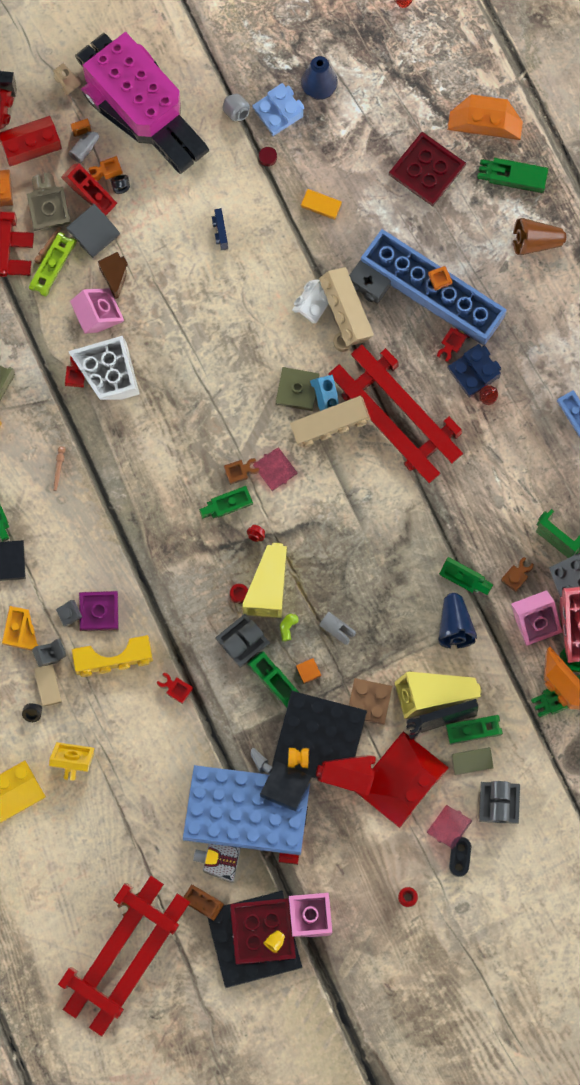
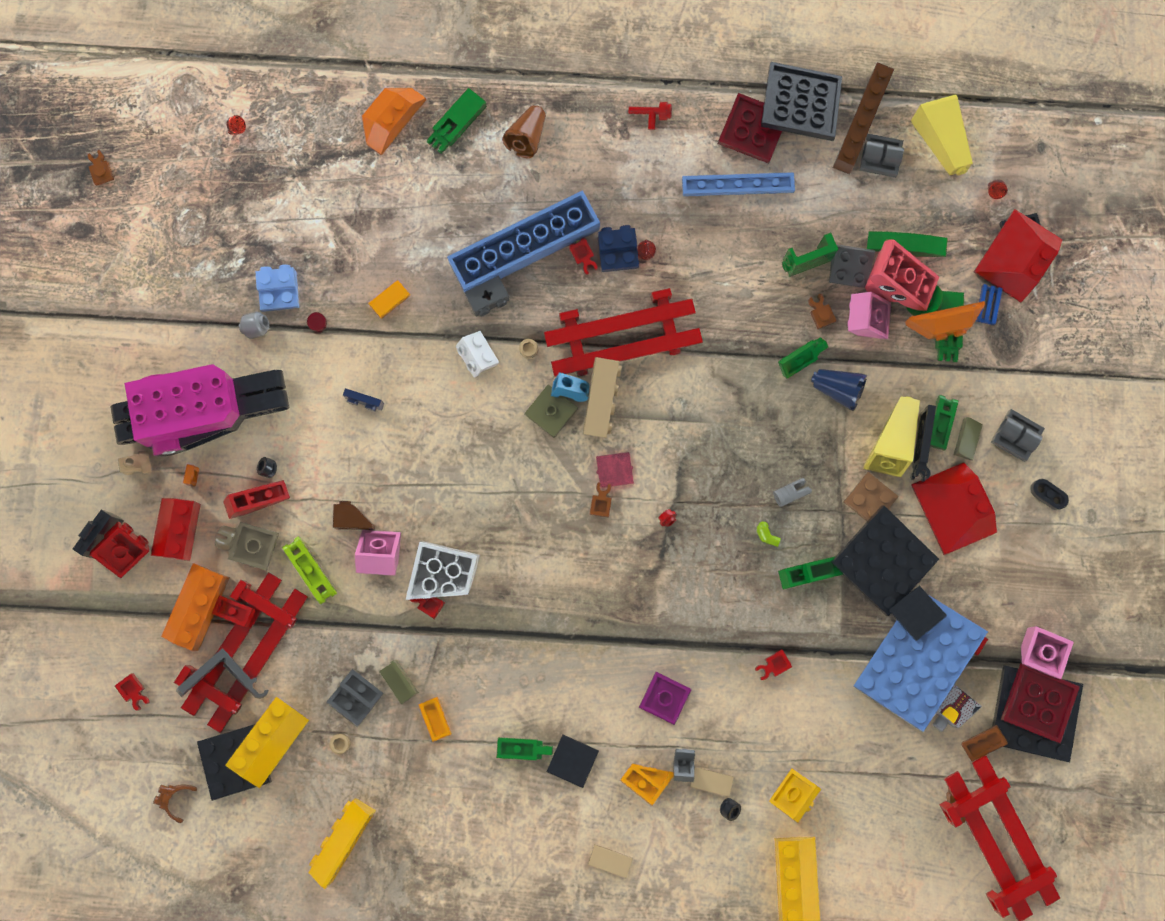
camera: 65 degrees left, 5 degrees up
nougat piece [34,227,62,264] -> none
nougat piece [53,446,65,491] -> none
dark grey plate [56,600,82,626] -> none
dark grey slope [66,204,120,258] -> none
light grey hinge [68,131,100,163] -> none
yellow arch [72,635,153,677] -> none
orange plate [88,156,123,181] -> none
green hinge [199,486,253,519] -> none
dark grey plate [215,614,270,668] -> none
red tile [230,584,248,604] -> none
light yellow slope [243,543,287,618] -> none
light grey bar [251,748,273,774] -> none
yellow hose [264,931,285,953] -> none
light orange wheel [288,748,309,768] -> none
orange tile [296,658,321,684] -> none
dark blue cone [301,56,338,100] -> none
red slope [316,755,376,796] -> none
tan brick [319,267,374,347] -> none
dark red plate [388,132,466,207] -> none
red plate [398,887,418,907] -> none
clear pink piece [427,805,472,849] -> none
orange tile [428,266,453,291] -> none

